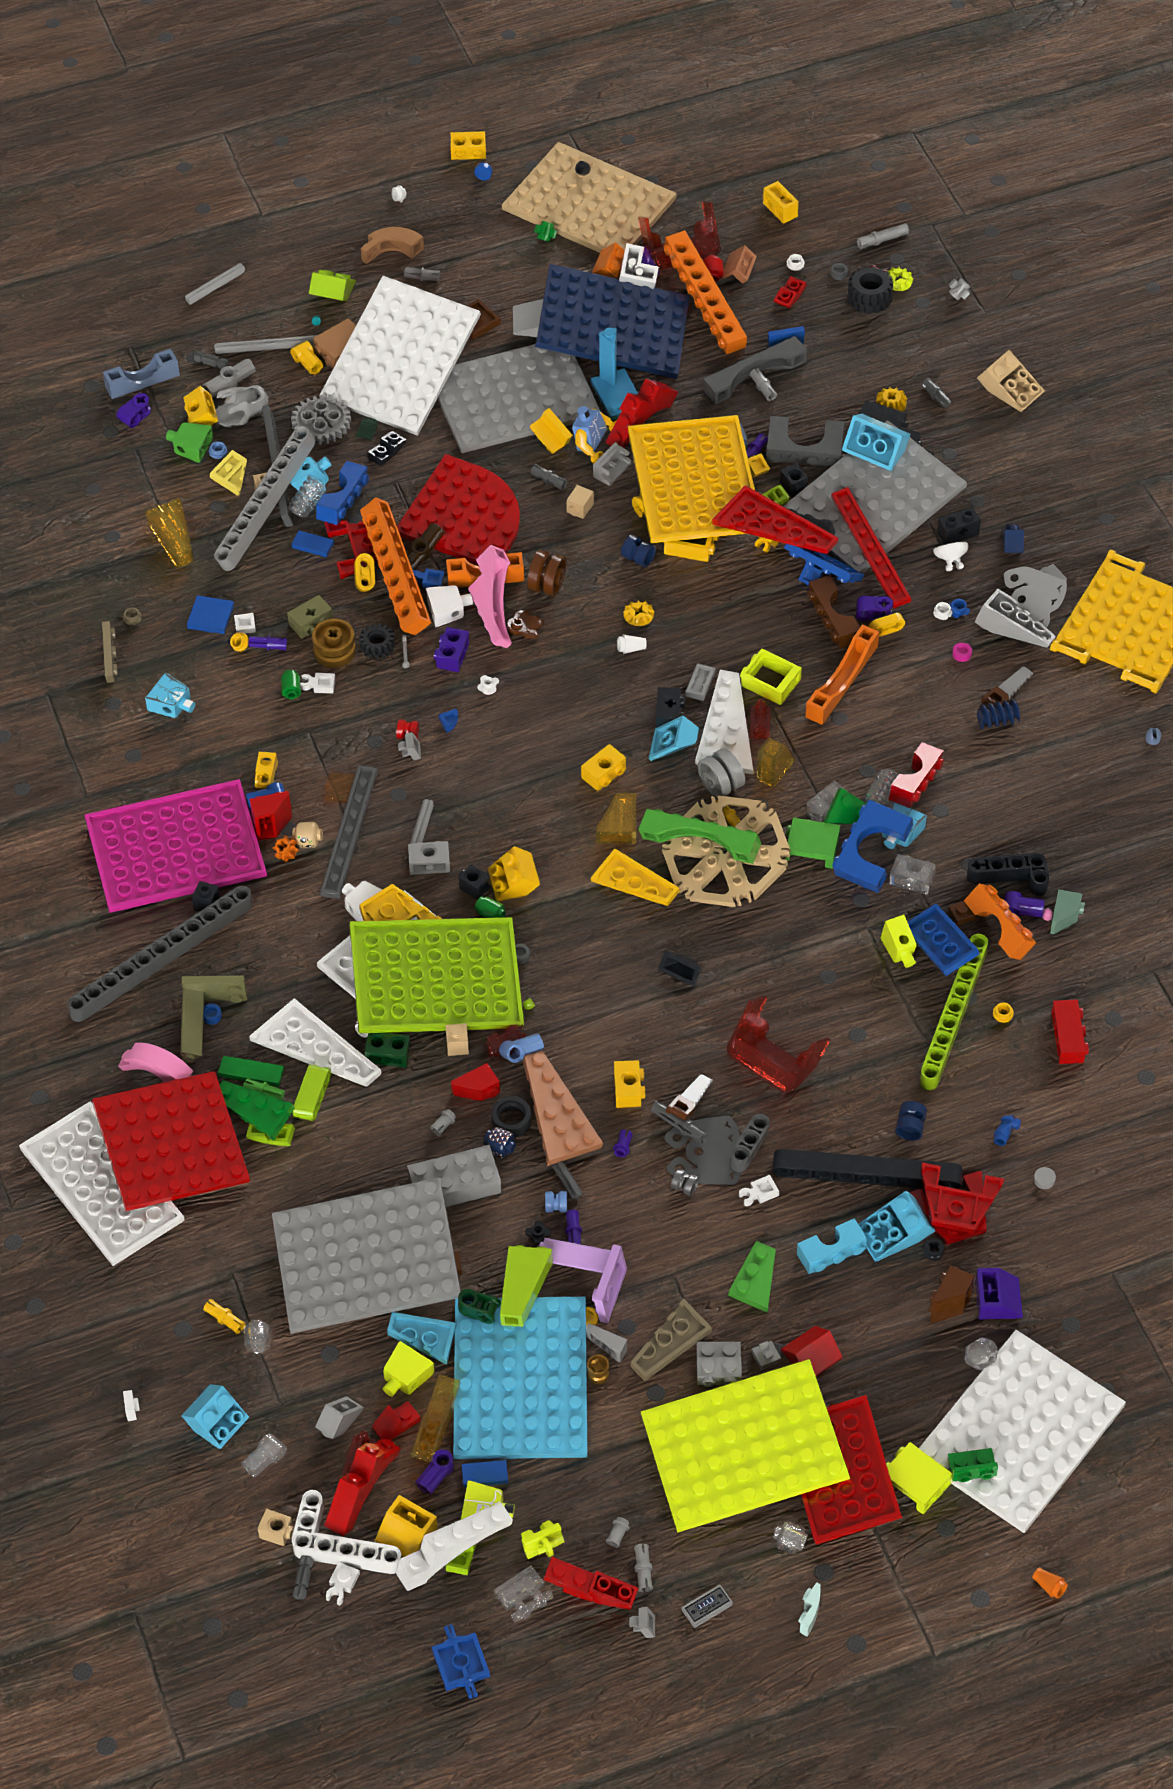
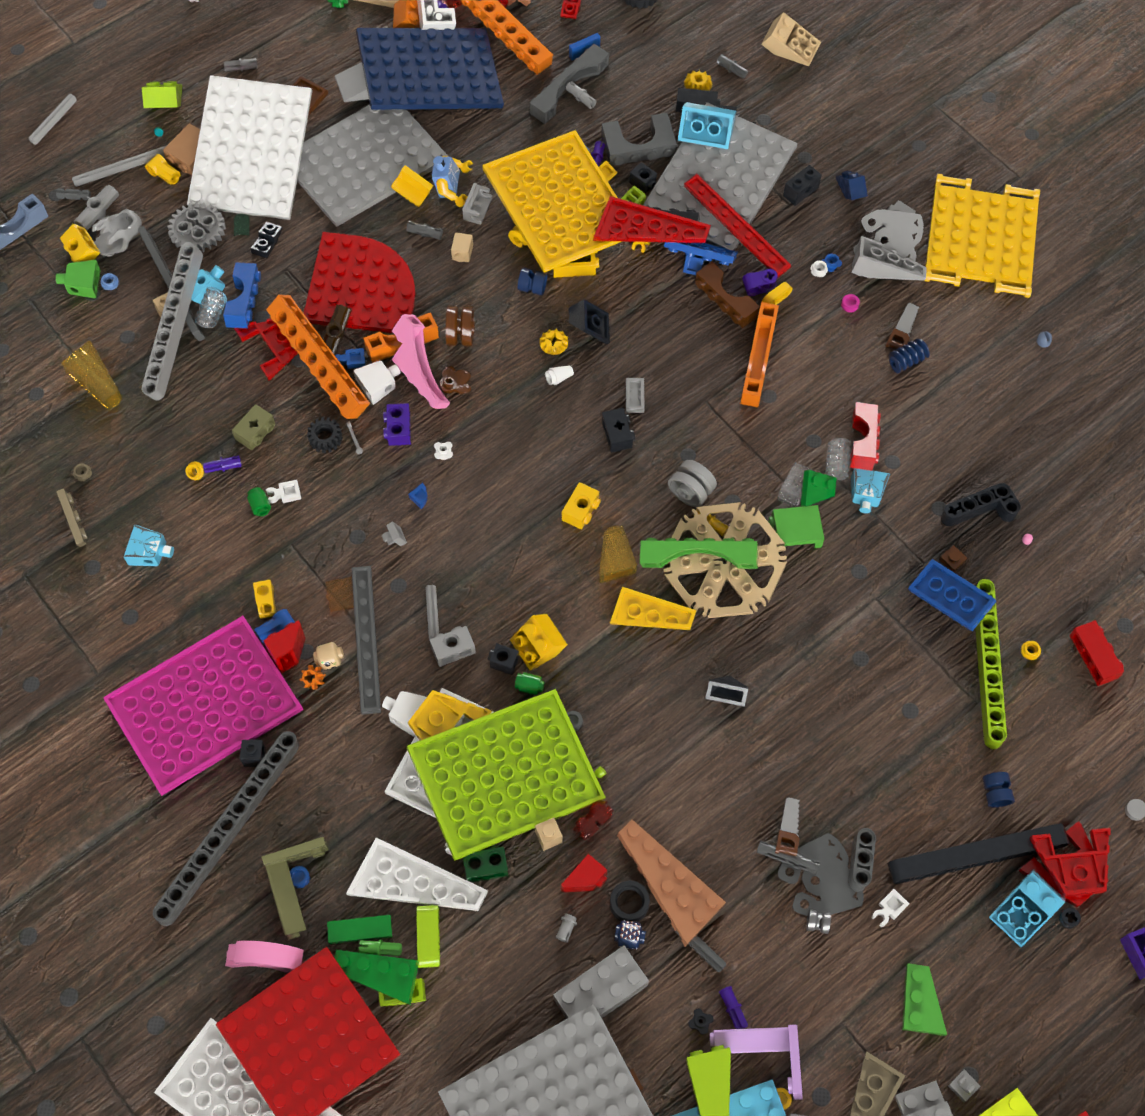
camera: 20 degrees left, 10 degrees up
dark purple piece [116,393,151,428] -> none
blue tile [187,595,234,634] -> none
light yellow wing [210,450,247,496] -> none
white plate [234,613,256,634] -> none
blue tile [292,531,334,558] -> none
pearl gold wheel [312,618,356,668] -> none
yellow plate [354,553,375,592] -> none
medium nougat arch [361,227,424,264] -> none
red wheel [396,719,419,739] -> none
medium blue piece [499,1034,544,1063] -> none
medium blue wheel [545,1191,567,1213] -> none
dark azure piece [591,328,638,421] -> none
red arch [605,379,678,449] -> none
dark purple pin [613,1129,633,1157] -> none
yellow brick [614,1060,645,1108] -> none
medium azure slope [649,715,699,761] -> none
white wing [695,670,753,775] -> none
clear red windscreen [727,995,831,1093] -> none
neon yellow window [740,649,802,705] -> none
clear red hinge [750,699,771,739] -> none
clear yellow slope [757,738,795,788] -> none
red slope [781,1326,843,1376] -> none
medium azure arch [797,1218,867,1274] -> none
blue arch [832,800,914,893] -> none
neon yellow torso [881,915,916,968] -> none
clear brick [889,854,936,895] -> none
reddish brown slope [928,1266,975,1323] -> none
white hair [933,542,968,571] -> none
orange arch [964,883,1036,960] -> none
blue arm [994,1115,1021,1146] -> none
dark purple piece [1004,891,1044,917] -> none
sand green slope [1050,889,1085,934] -> none
none -> black slope [569,299,610,344]

